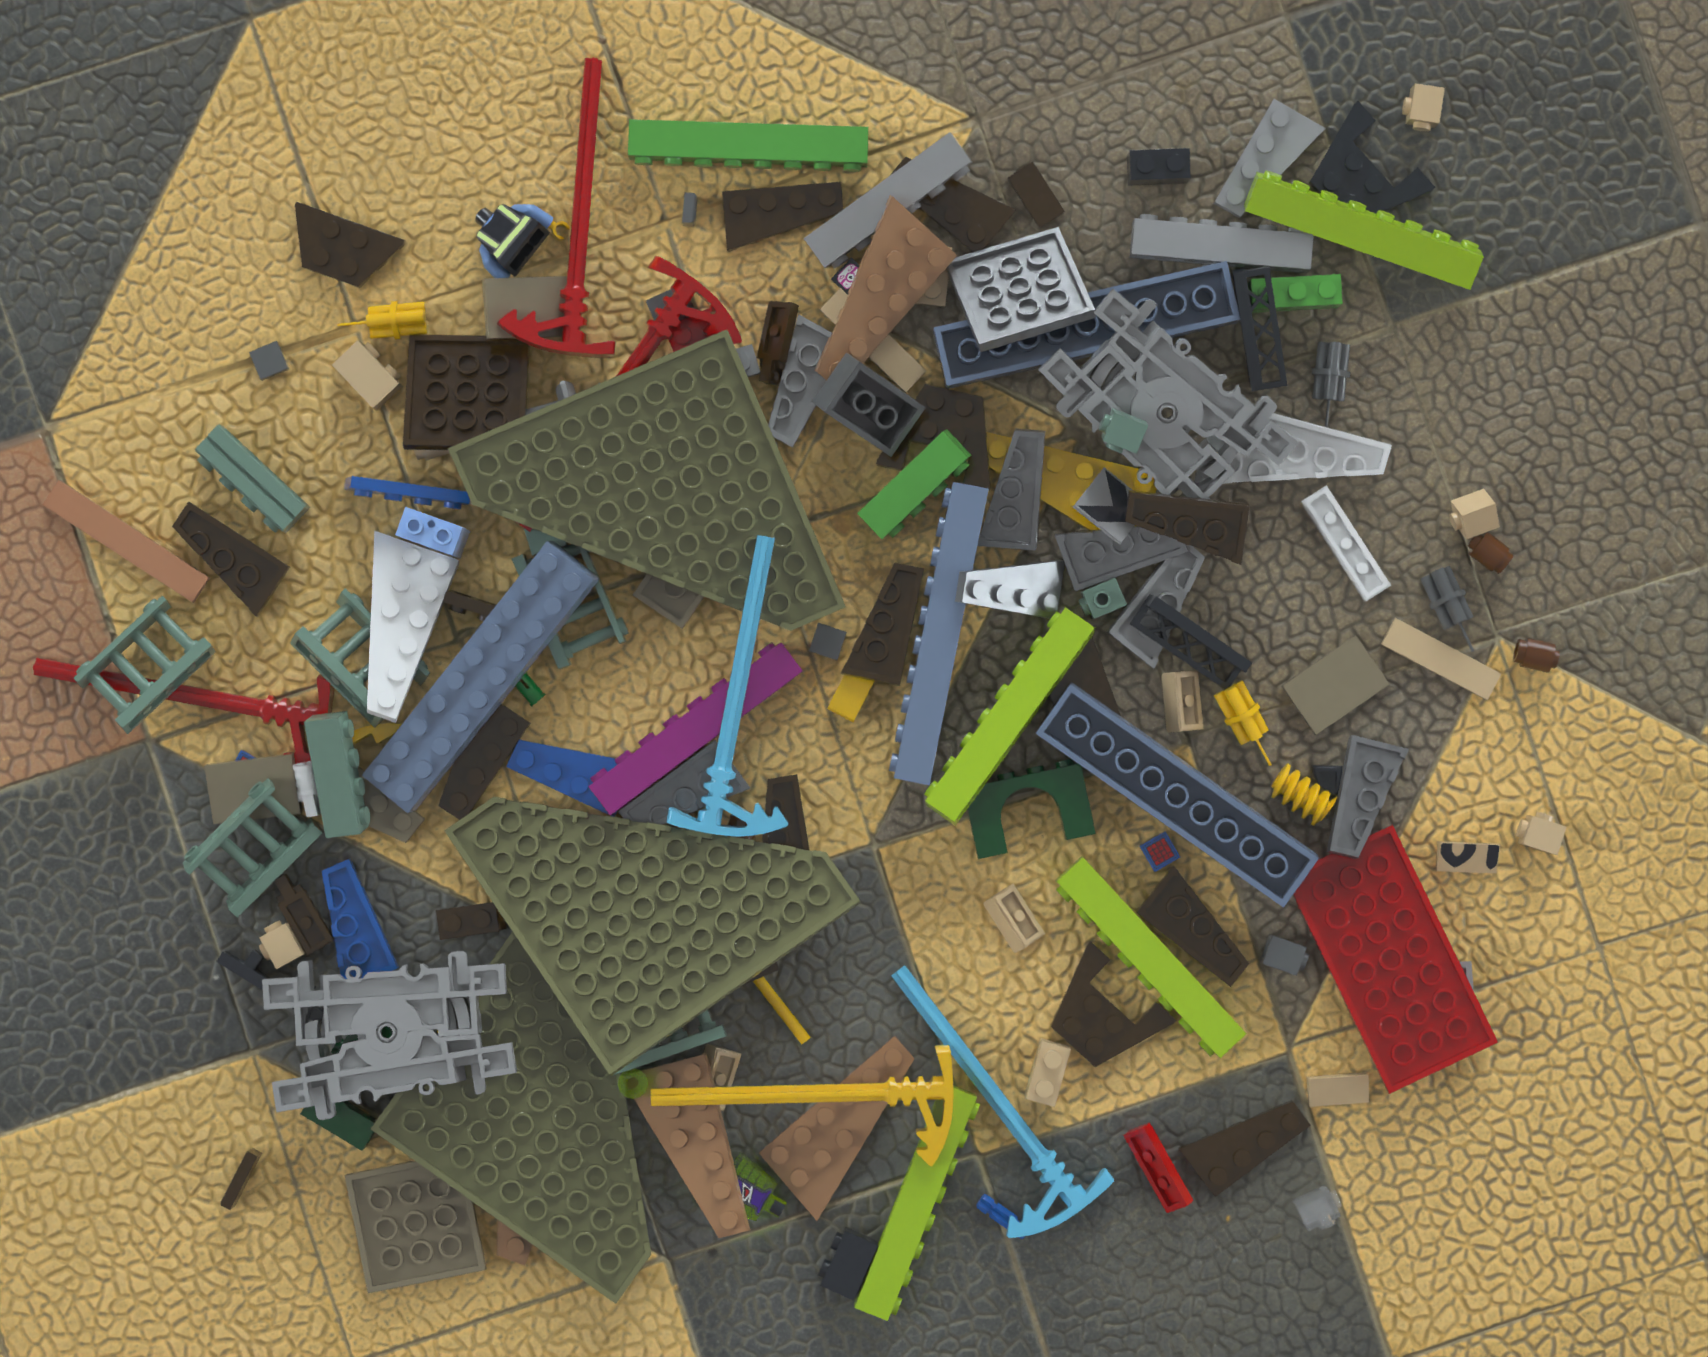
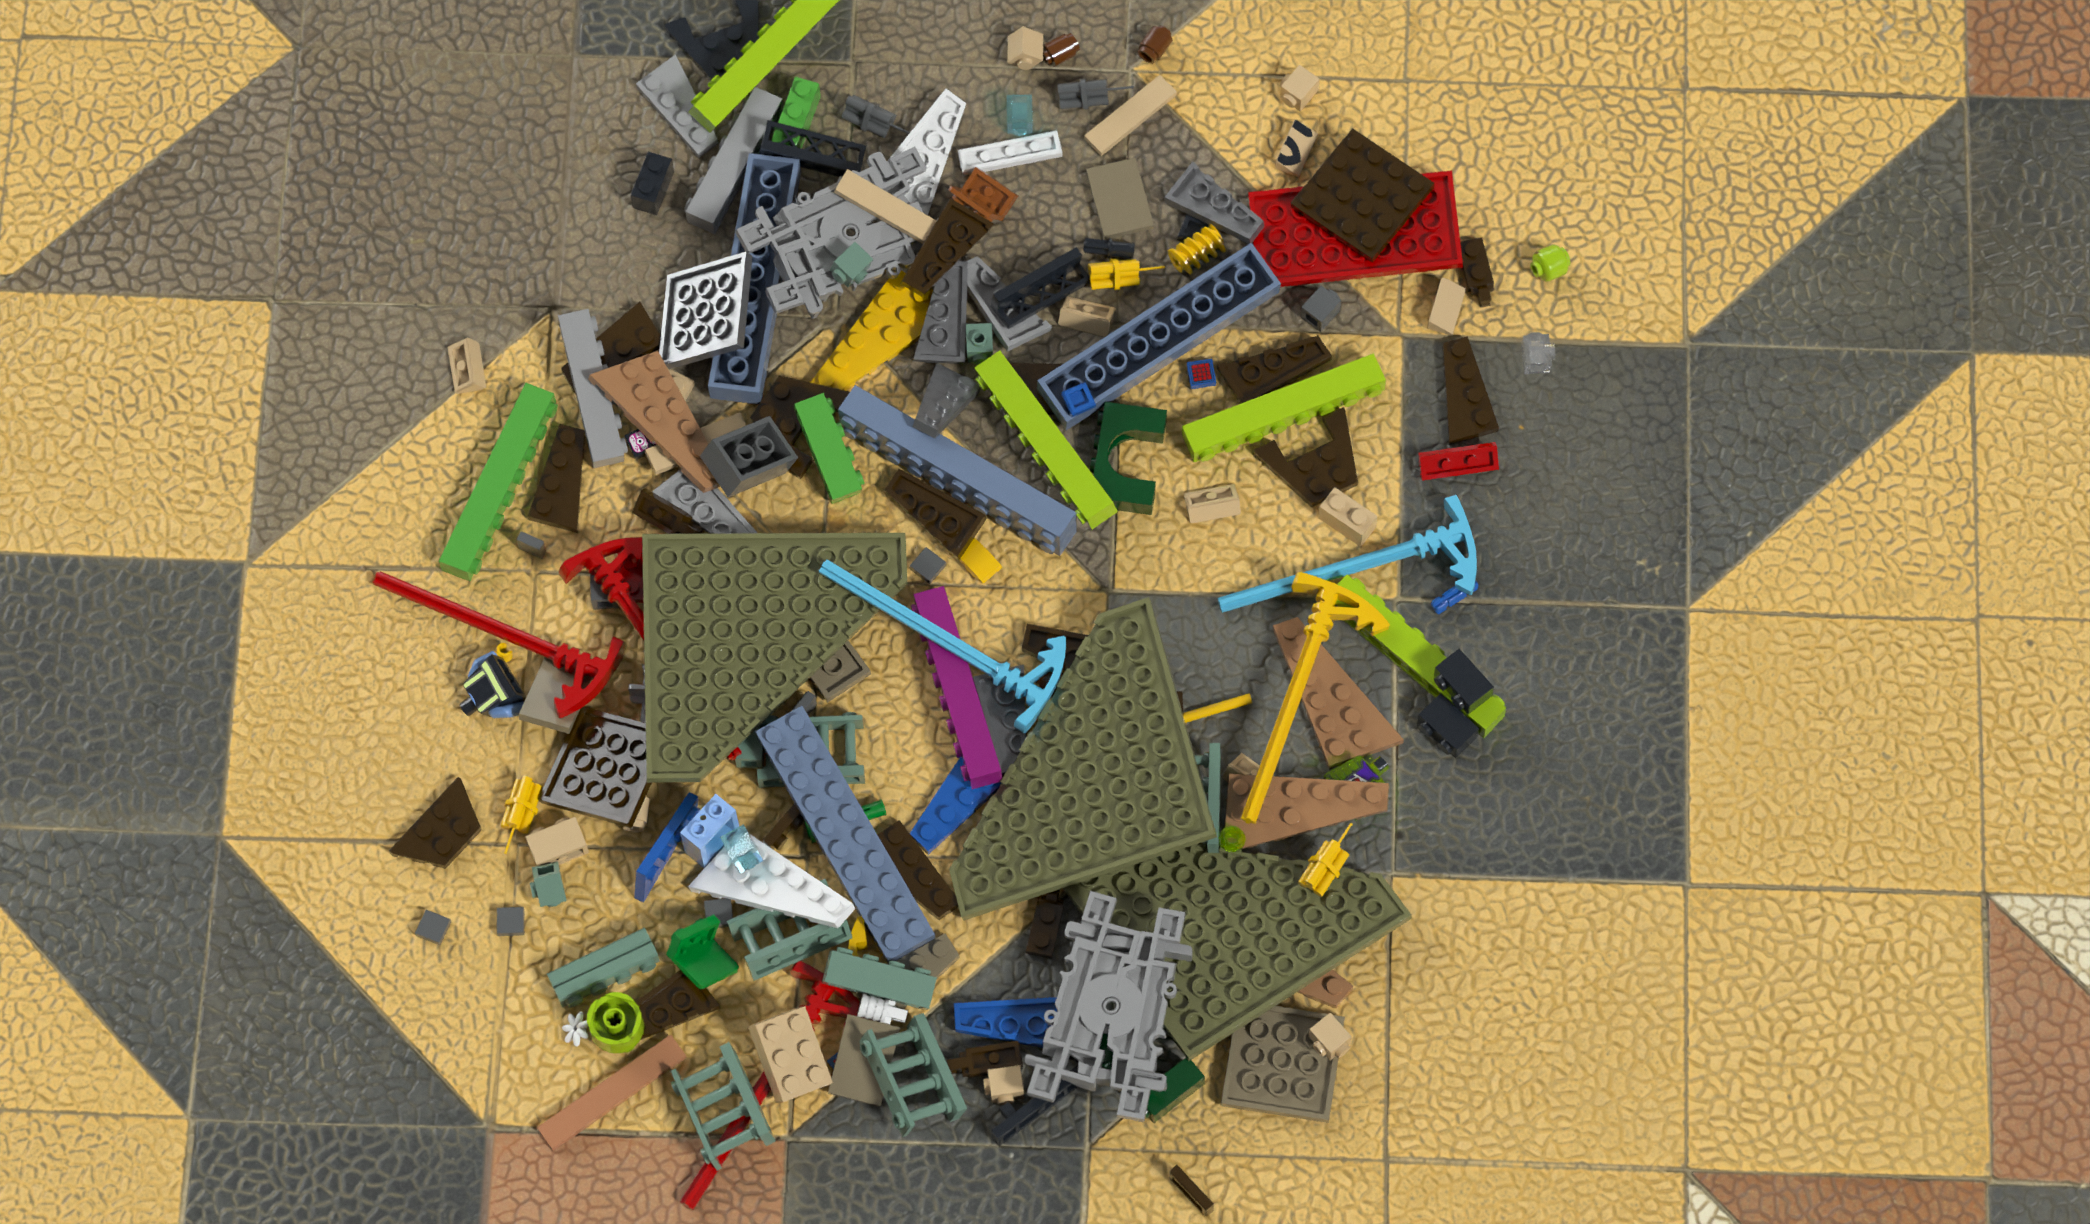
camera: 65 degrees left, 20 degrees down
flat silver wing [977,428,1045,551] -> none
dark brown tile [1007,162,1065,229] -> none
piece [1073,467,1135,545] -> none
none -> dark grey tile [415,910,451,945]
none -> tan slope [448,338,486,394]
none -> sand green brick [530,861,567,907]
none -> white plant [562,1012,588,1047]
none -> lime brick [587,992,644,1054]
none -> green bracket [666,914,739,989]
none -> dark grey tile [704,898,733,928]
none -> clear light blue brick [720,824,764,873]
none -> tan brick [748,1006,833,1103]
none -> dark grey tile [792,691,817,716]
none -> tan tile [834,169,937,244]
none -> dark orange bracket [948,167,1019,222]
none -> clear light blue brick [1007,95,1033,136]
none -> blue tile [1061,382,1096,417]
none -> black axle [1083,238,1135,259]
none -> dark brown plate [1290,128,1435,263]
none -> yellow piece [1298,823,1353,897]
none -> tan brick [1309,1013,1352,1061]
none -> black brick [1434,648,1494,715]
none -> dark brown hinge [1460,237,1494,308]
none -> lime head [1530,244,1570,282]

